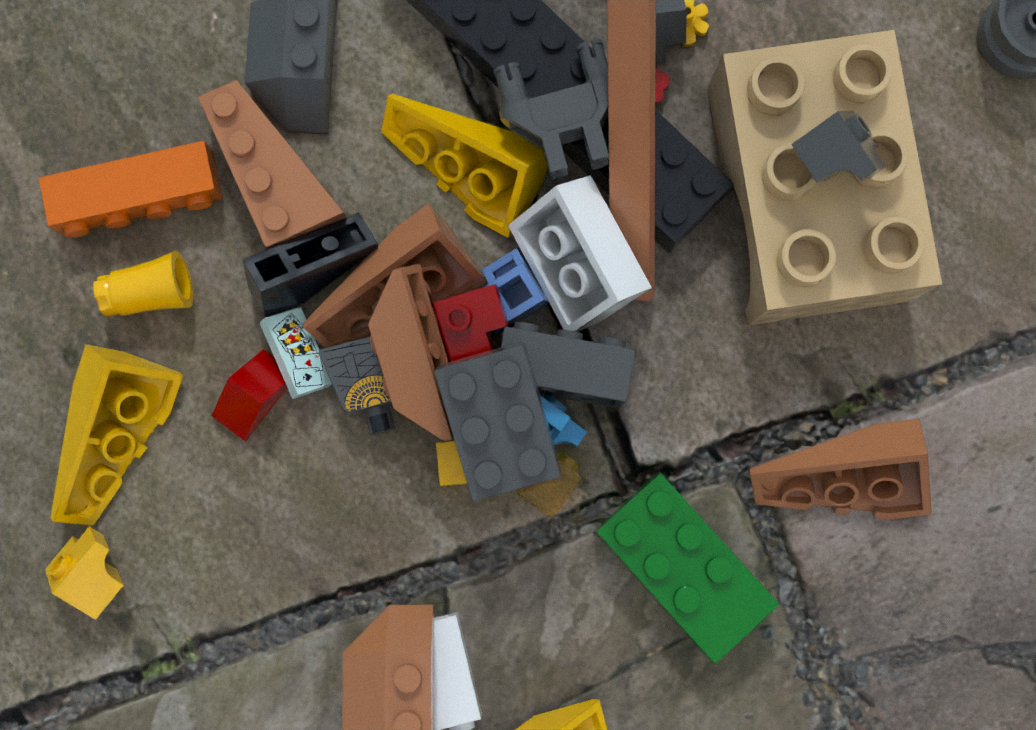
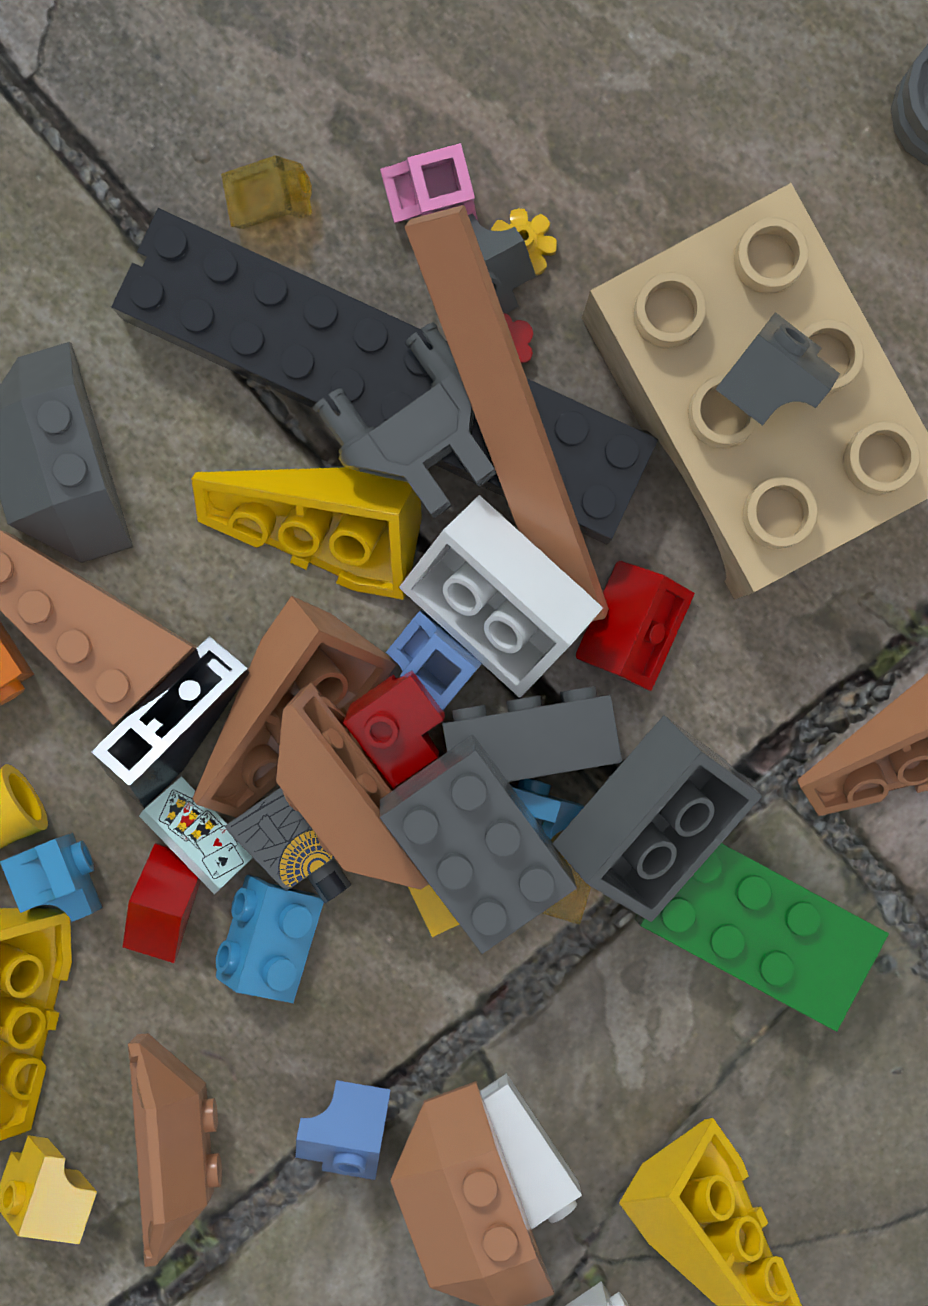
camera: 15 degrees left, 5 degrees up
none -> dark azure brick [0,833,103,922]
none -> nougat wedge [128,1033,222,1267]
none -> dark azure bracket [216,875,324,1003]
none -> medium blue brick [295,1080,390,1180]
none -> dark grey brick [553,715,762,922]
none -> red panel [576,561,695,691]

